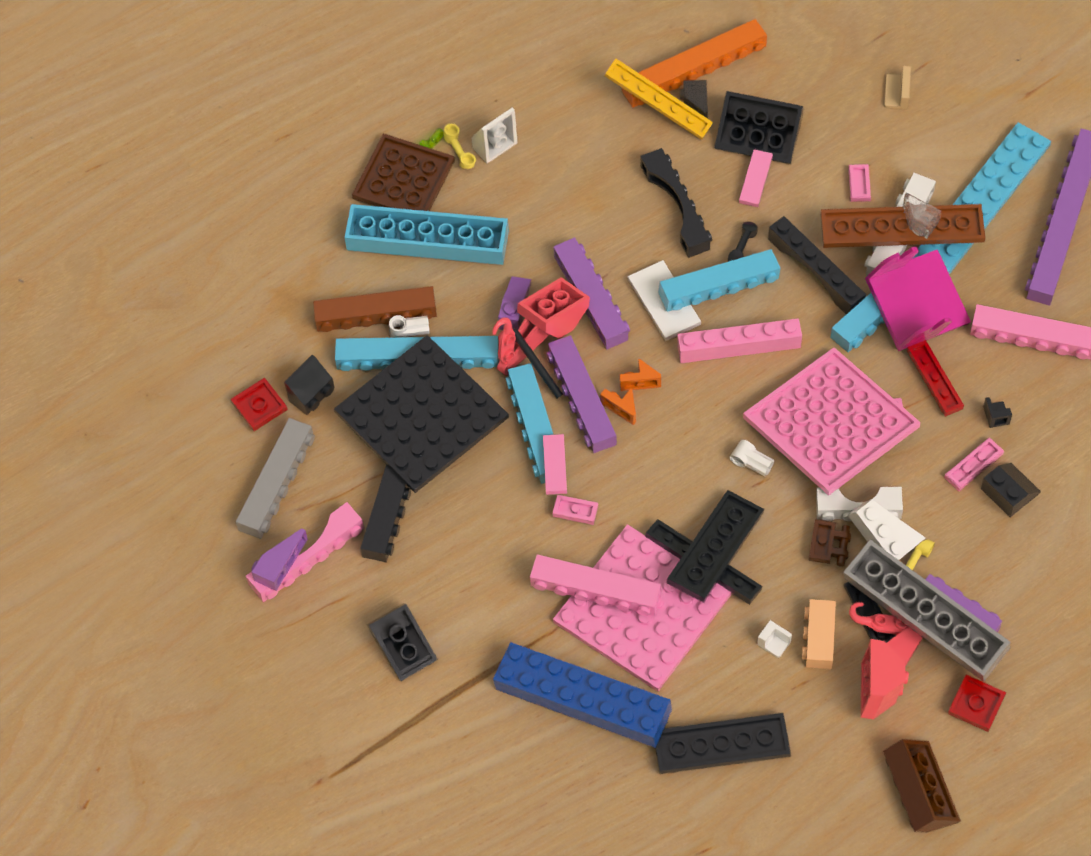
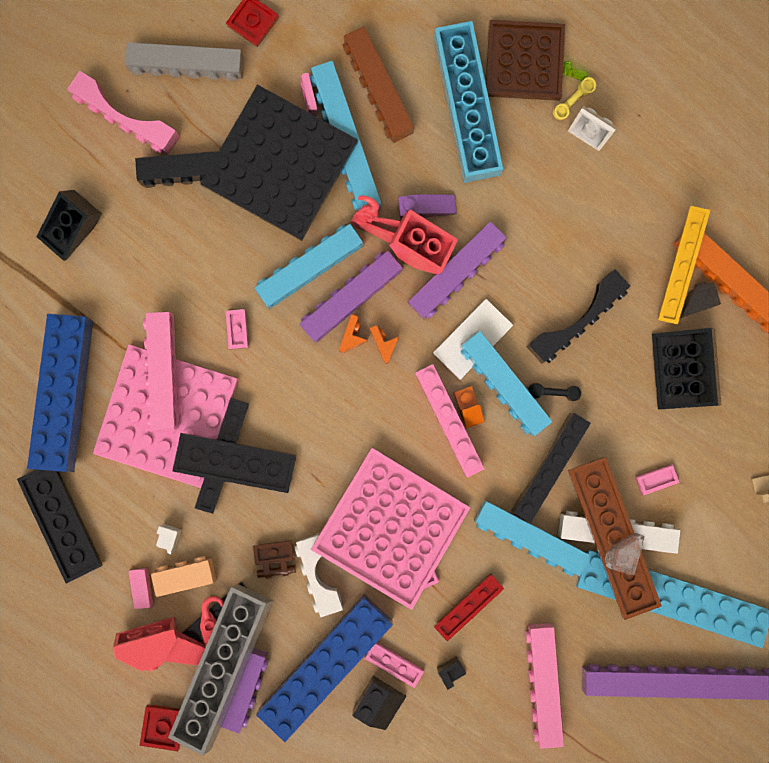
camera: 70 degrees right, 25 degrees up
medium lavender slope [251,528,308,591] -> none
black slope [284,355,335,415] -> none
white piece [389,315,429,338] -> none
black bar [513,328,563,399] -> none
bright pink tile [543,434,567,495] -> none
white piece [729,440,774,476] -> none
bright pink tile [739,149,773,207] -> none
white wedge [848,500,925,560] -> none
dark pink piece [865,247,971,351] -> none
reddish brown slope [883,739,961,832] -> none
light yellow bar [906,539,935,570] -> none
none -> bright pink slope [129,567,154,609]
none -> blue brick [256,594,393,742]
none -> bright pink tile [300,73,317,116]
none -> orange slope [454,386,484,428]

